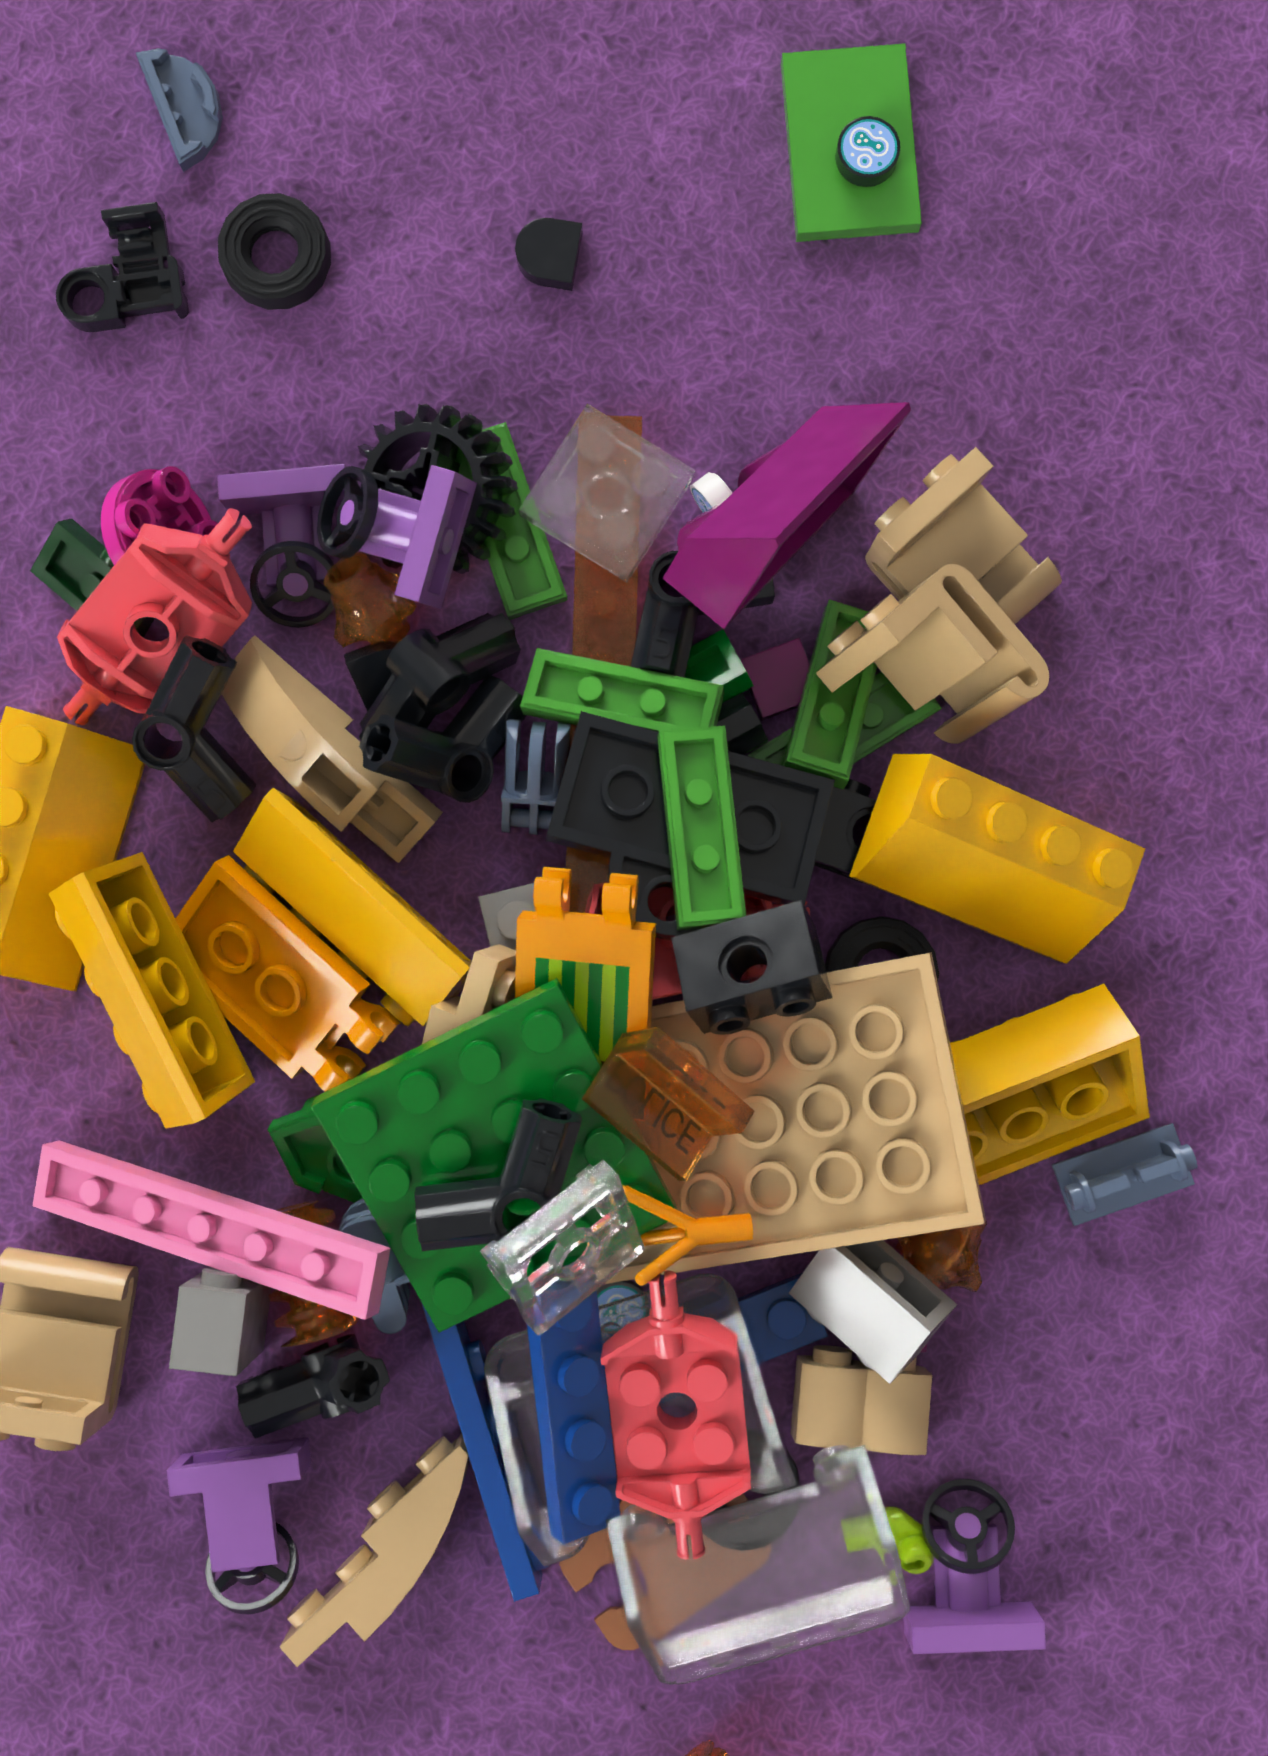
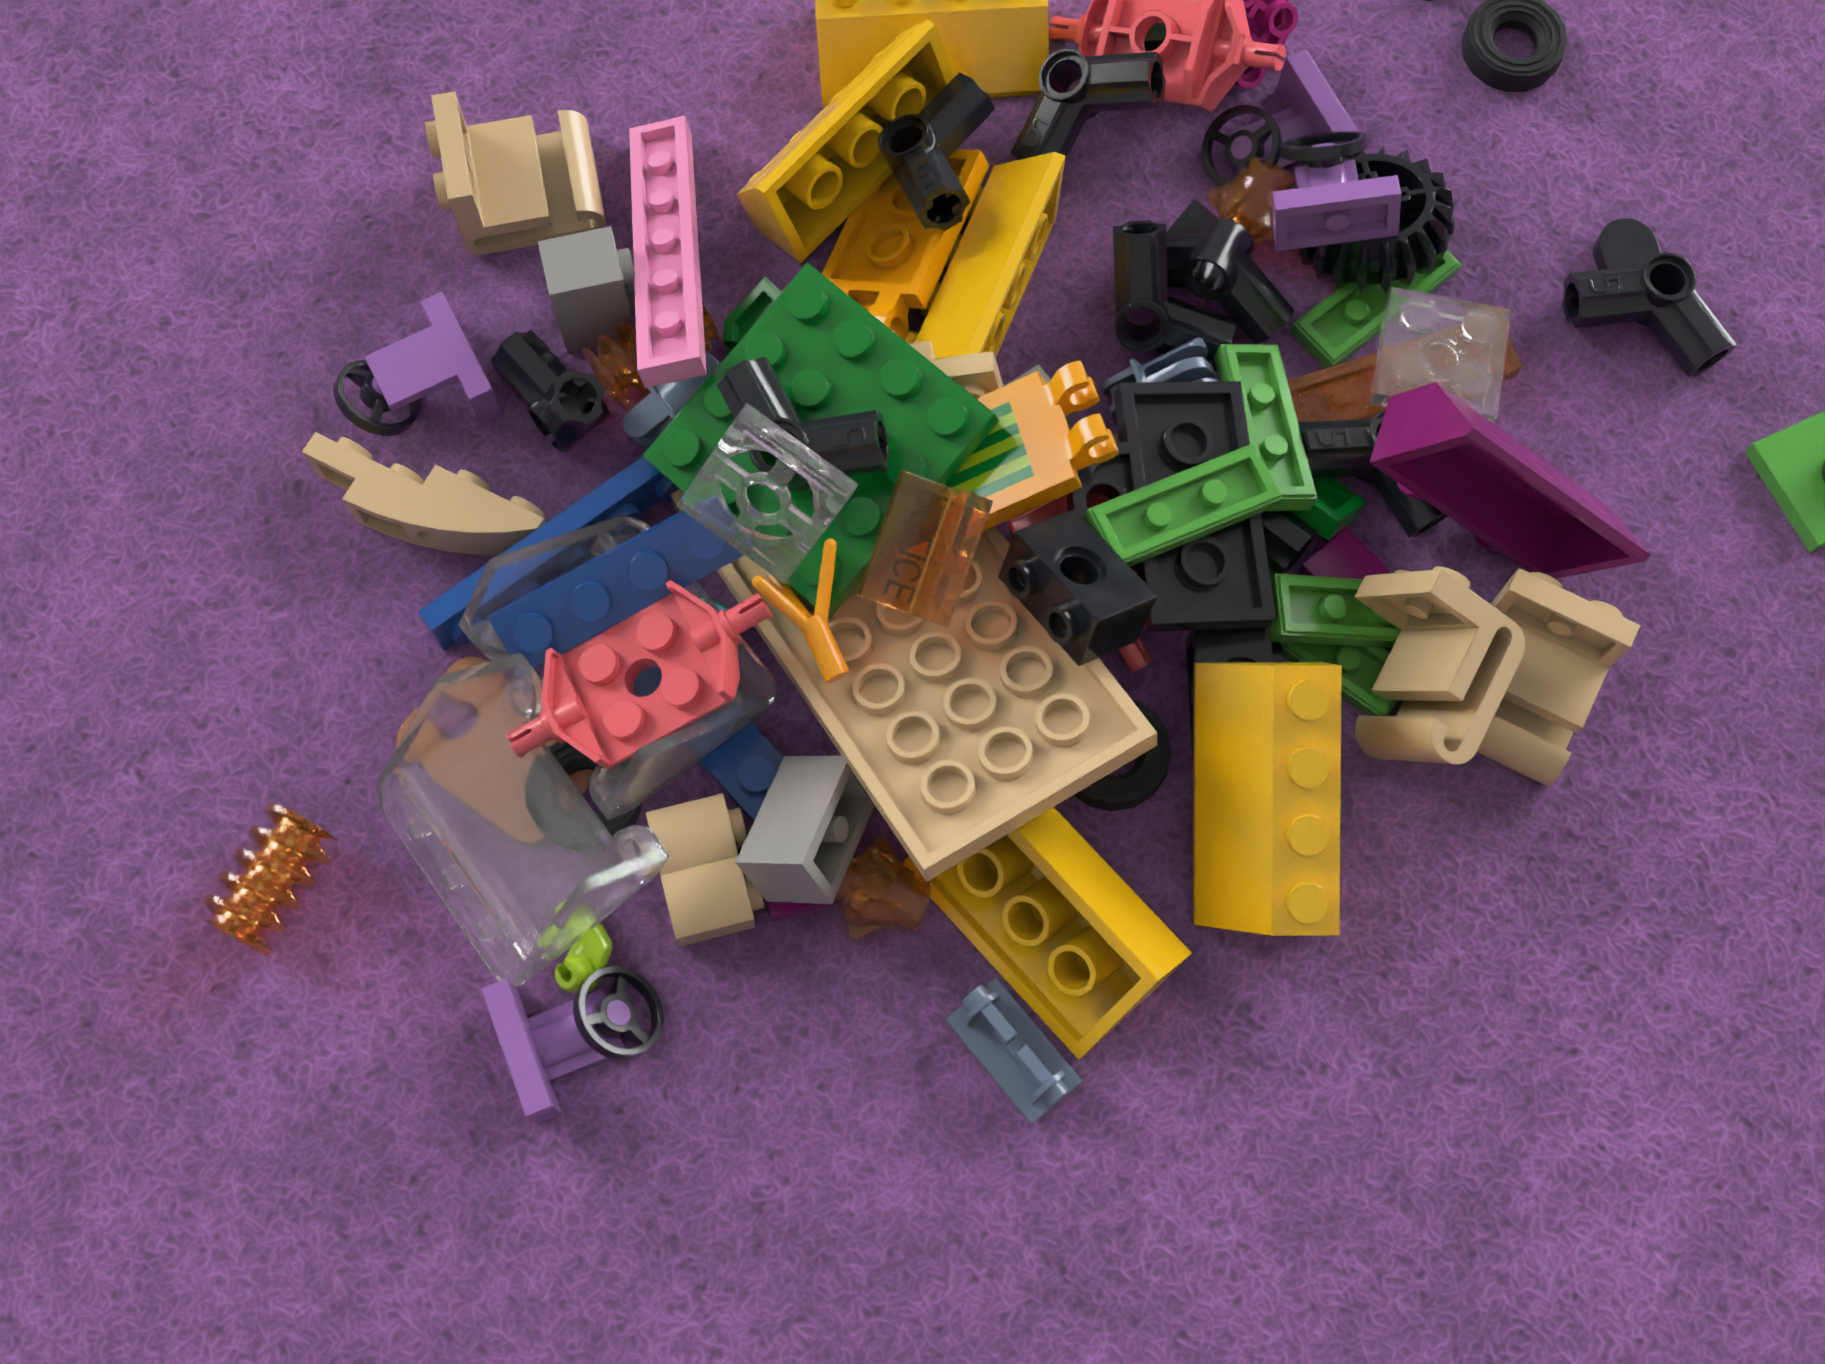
camera: 65 degrees right, 15 degrees down
tan slope [222,635,443,863] -> none
none -> black piece [878,72,995,231]
none -> black piece [1562,252,1737,377]

